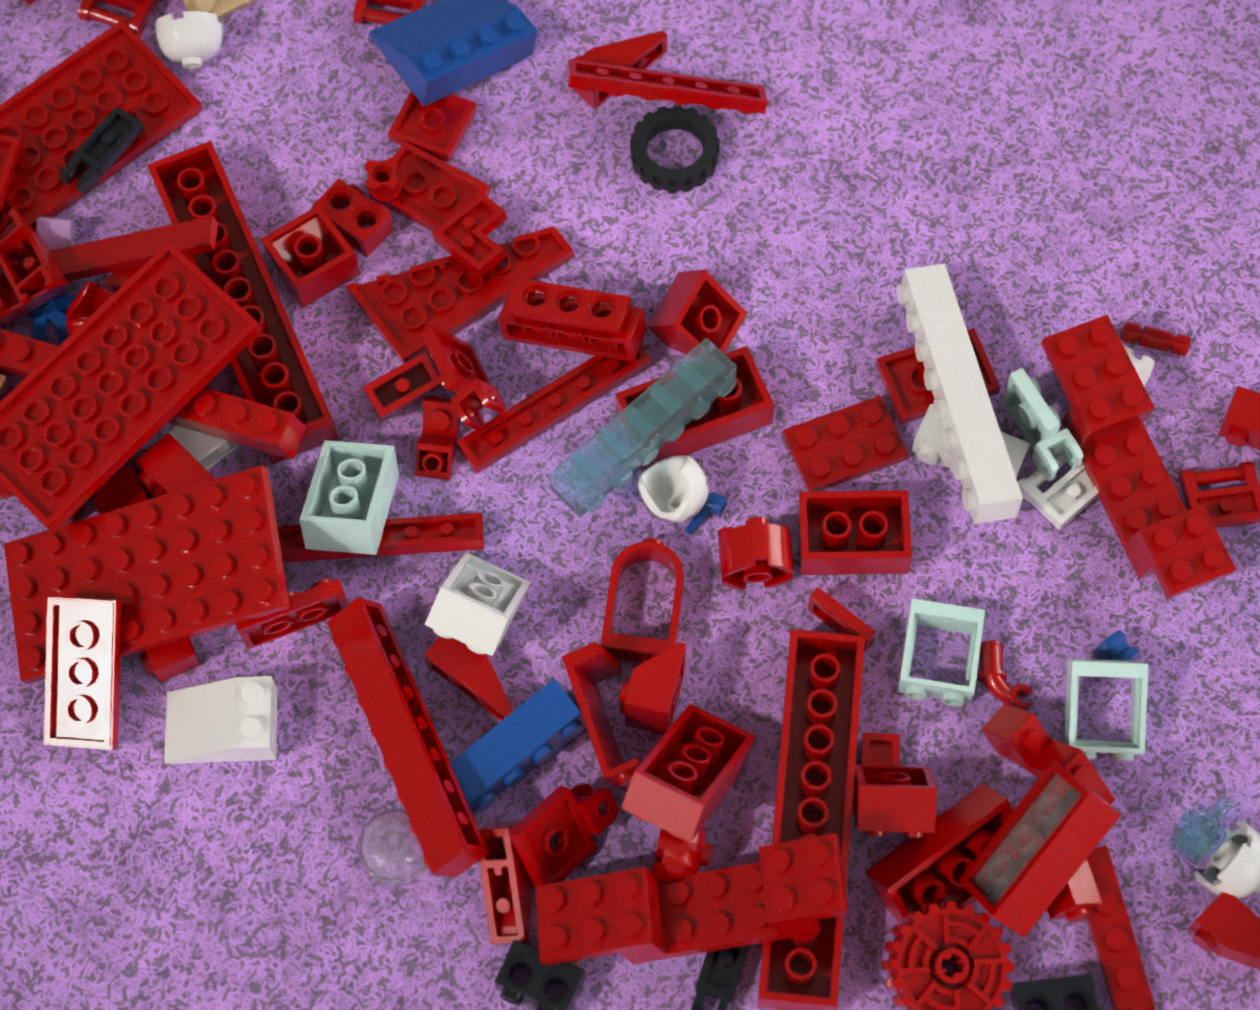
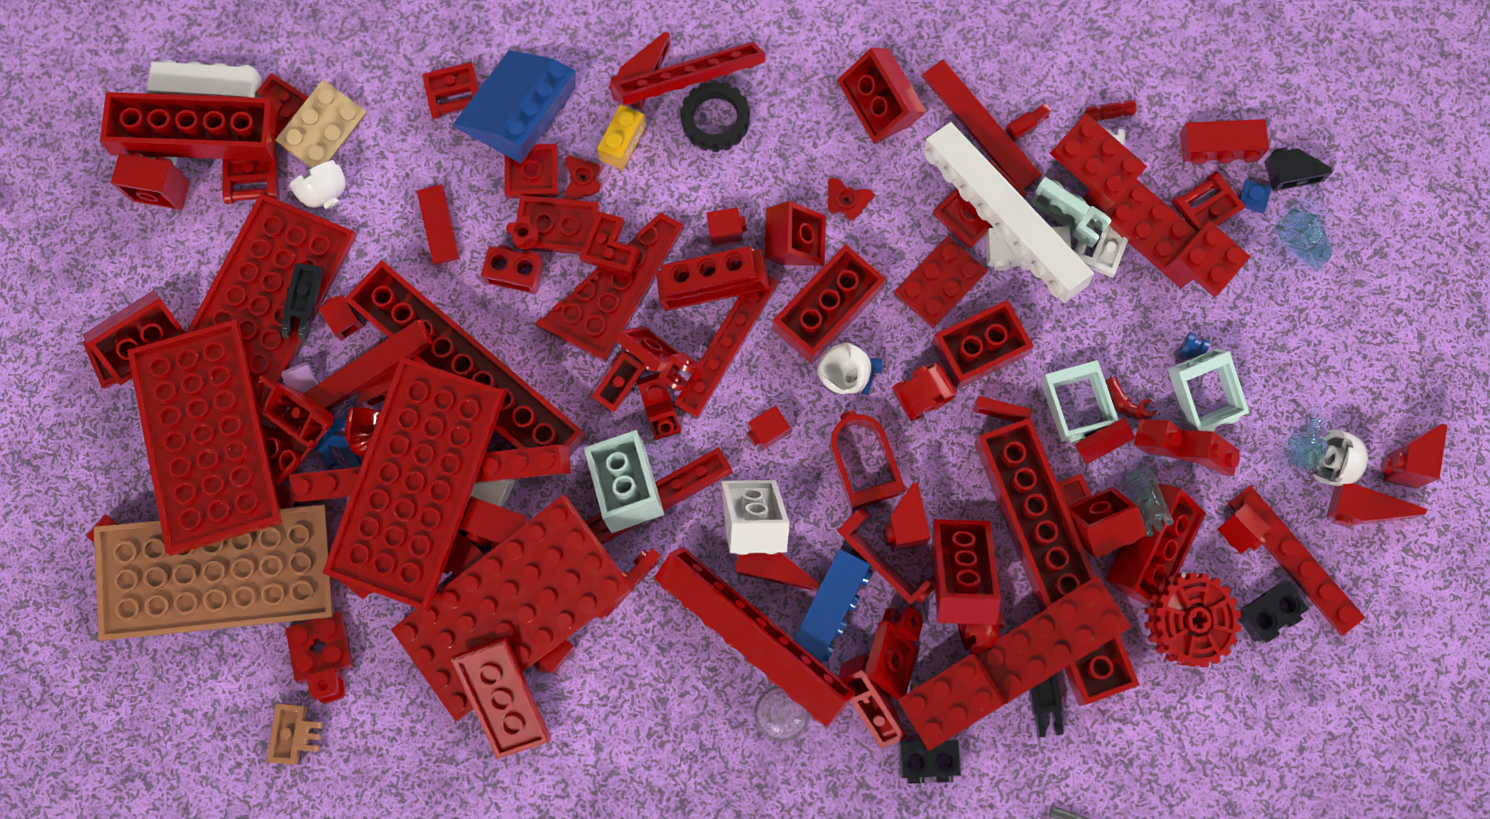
camera: 25 degrees left, 10 degrees up
white slope [164,676,278,764] -> none
red slope [261,205,361,308] -> none
clear light blue brick [549,338,737,518] -> none
red brick [959,760,1121,938] -> none
none -> red brick [318,294,364,341]
none -> red tile [416,184,460,266]
none -> red animal [565,155,601,200]
none -> yellow brick [597,104,646,170]
none -> red brick [706,207,747,246]
none -> red brick [746,405,791,450]
none -> red animal [827,177,874,221]
none -> red slope [837,47,927,144]
none -> red tile [922,60,1042,191]
none -> red bar [1006,103,1052,141]
none -> red tile [1074,418,1135,465]
none -> clear light blue hinge [1122,463,1174,537]

